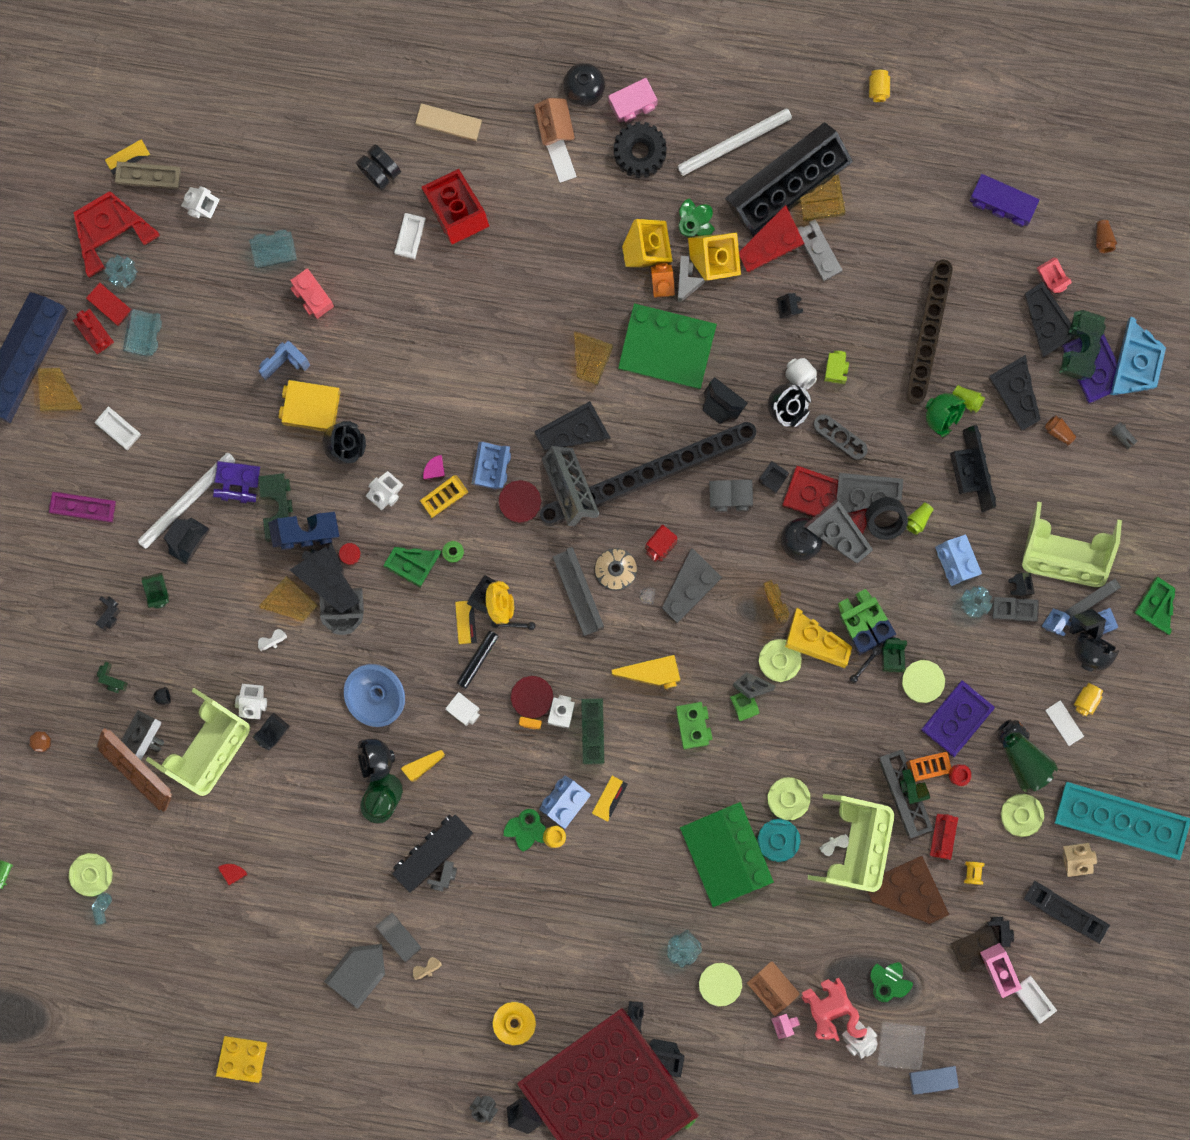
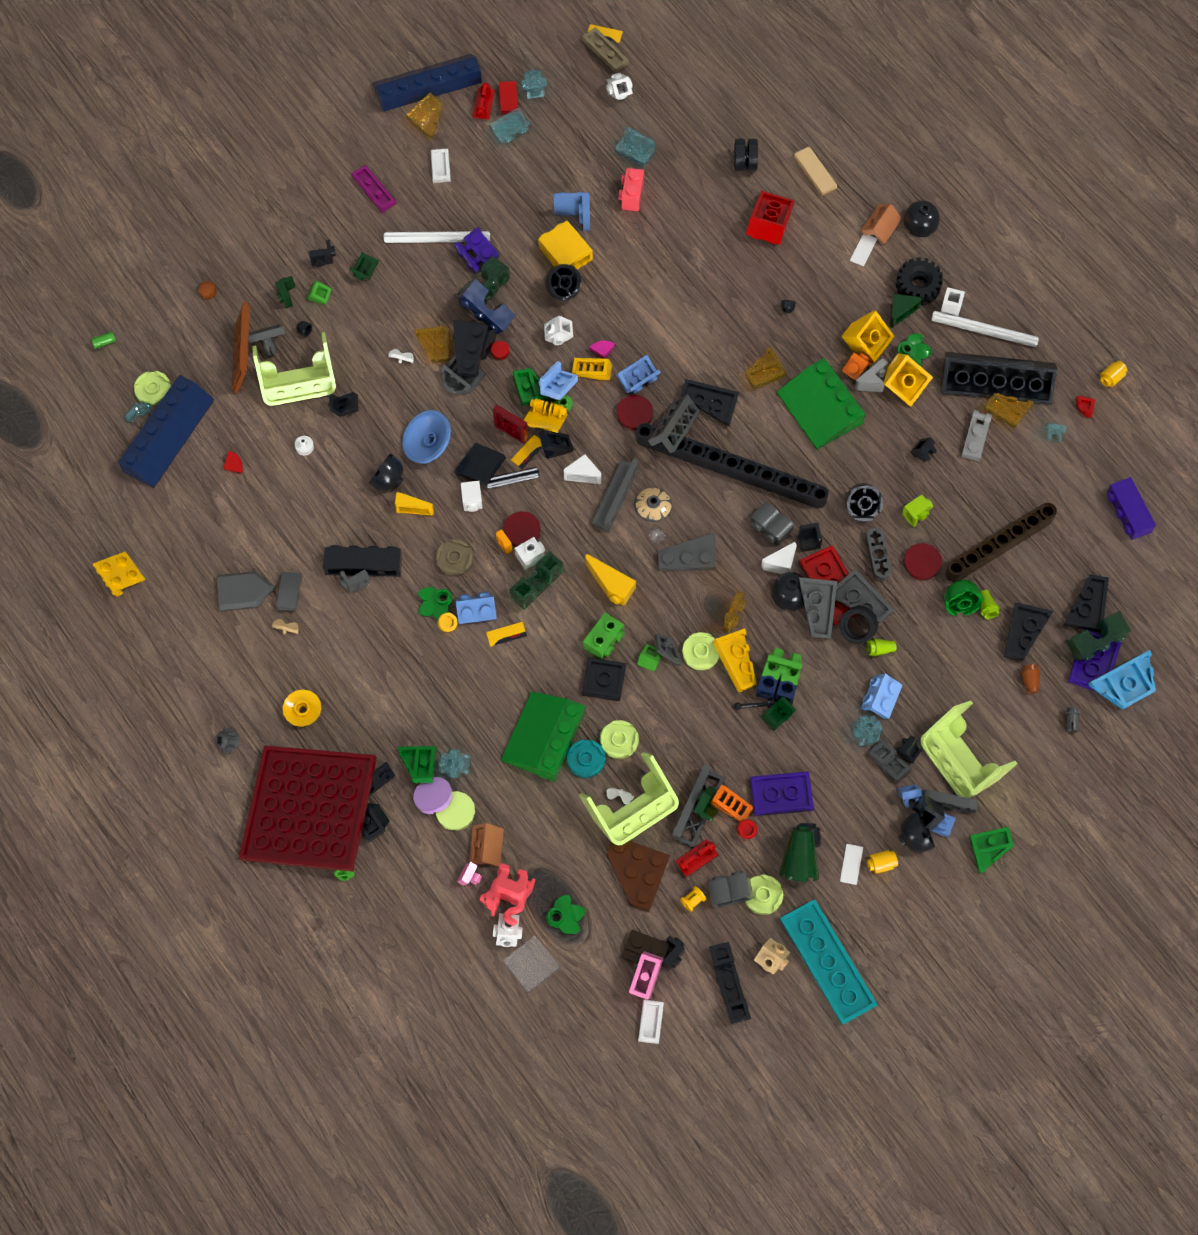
camera: 45 degrees right, 15 degrees down
red wing [73,191,160,278] -> none
black slope [164,517,210,565] -> none
white brick [235,684,267,719] -> none
dark green piece [360,774,403,823] -> none
white tile [394,213,426,260] -> none
yellow tile [486,581,514,624] -> none
black hinge [491,621,536,630] -> none
black panel [506,1098,542,1134] -> none
bright pink brick [608,78,657,123] -> none
red brick [645,524,677,562] -> none
black slope [703,377,748,424] -> none
red wing [739,205,805,273] -> none
white head [785,358,817,390] -> none
yellowish green tile [902,660,945,703] -> none
sand blue slope [909,1066,959,1095] -> none
black bracket [950,425,996,512] -> none
coral bracket [1037,257,1072,293] -> none
dark orange cone [1096,220,1117,253] -> none
none -> dark blue slope [118,375,214,488]
none -> white tile [295,436,314,456]
none -> bright green slope [306,281,332,305]
none -> green wing [398,746,437,783]
none -> lavender tile [413,777,453,814]
none -> dark tan tile [436,539,474,576]
none -> black tile [455,443,506,486]
none -> dark red tile [493,404,529,444]
none -> yellow hinge [524,398,568,433]
none -> light blue bracket [539,361,578,400]
none -> white slope [564,455,601,484]
none -> black tile [582,657,626,701]
none -> dark grey brick [708,871,754,908]
none -> white slope [761,542,797,574]
none -> black hinge [781,300,796,313]
none -> dark green slope [890,294,922,328]
none -> dark red tile [904,543,942,580]
none -> white brick [941,287,965,316]
none -> clear light blue tile [1045,422,1067,442]
none -> red tile [1076,395,1095,418]

